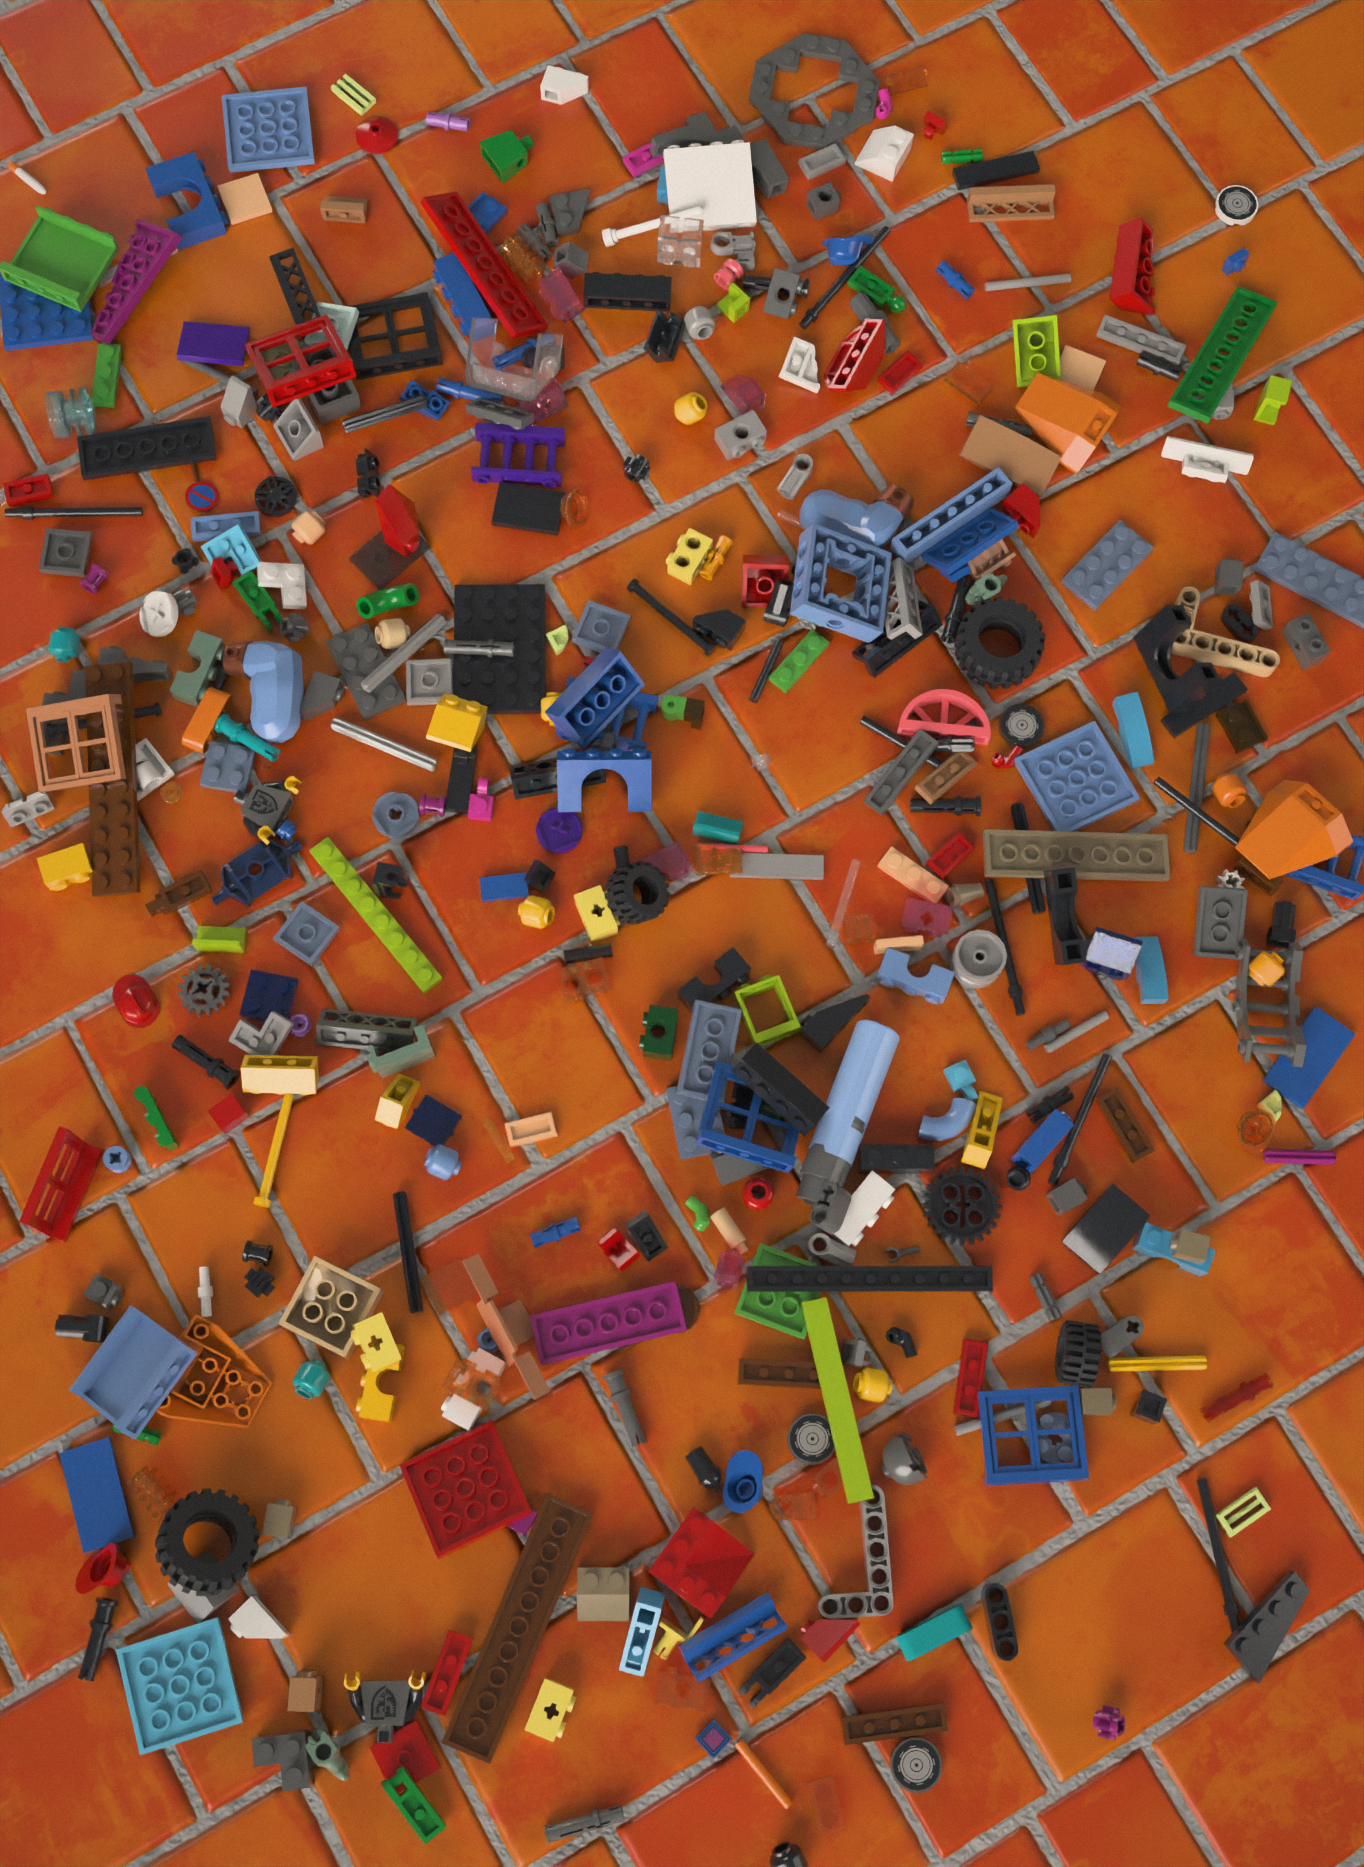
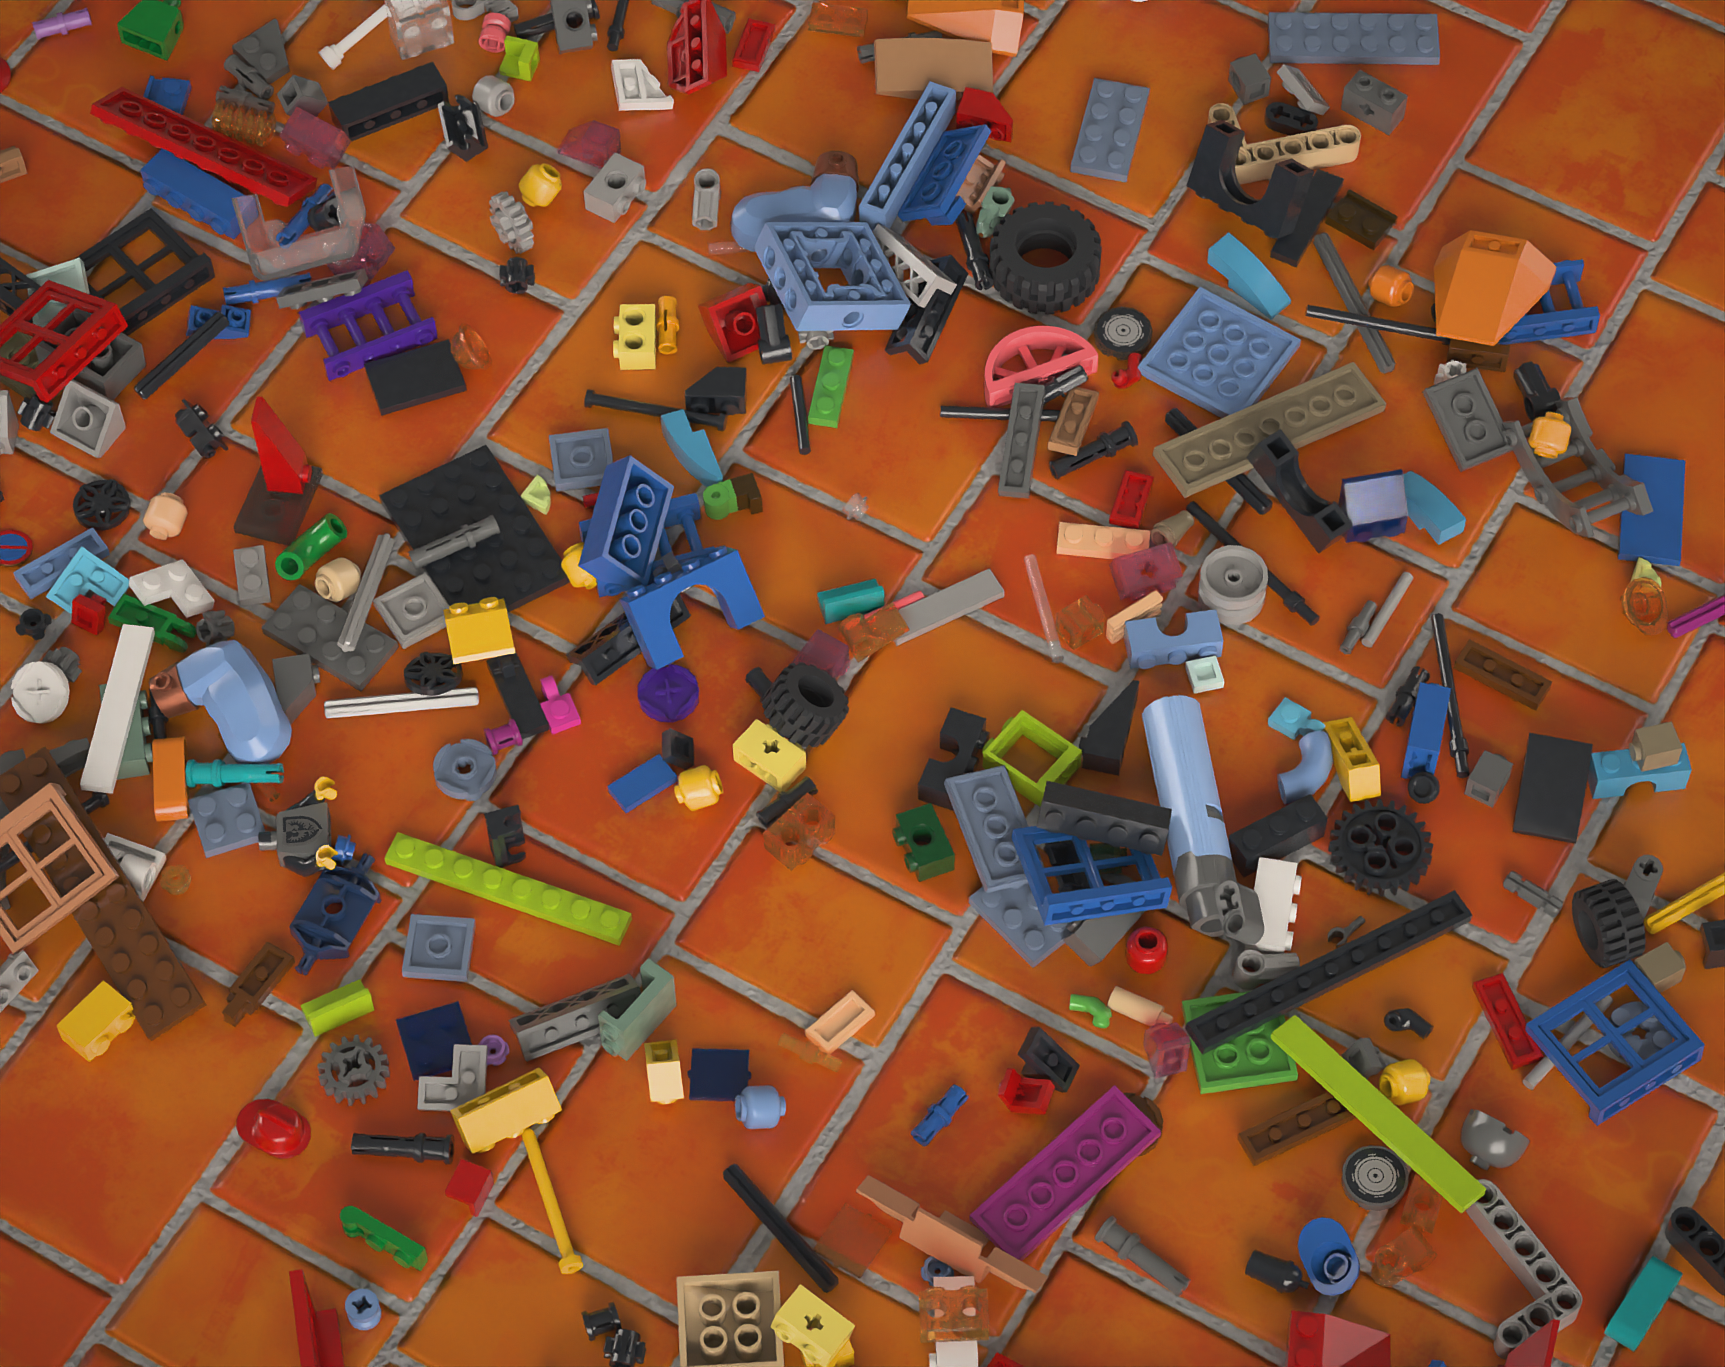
camera: 25 degrees left, 15 degrees down
none -> white tile [80,624,155,794]
none -> light grey plate [233,545,271,607]
none -> black wheel [404,652,463,696]
none -> light grey gear [489,191,534,254]
none -> dark azure slope [661,409,723,487]
none -> light aqua plate [1185,655,1224,694]

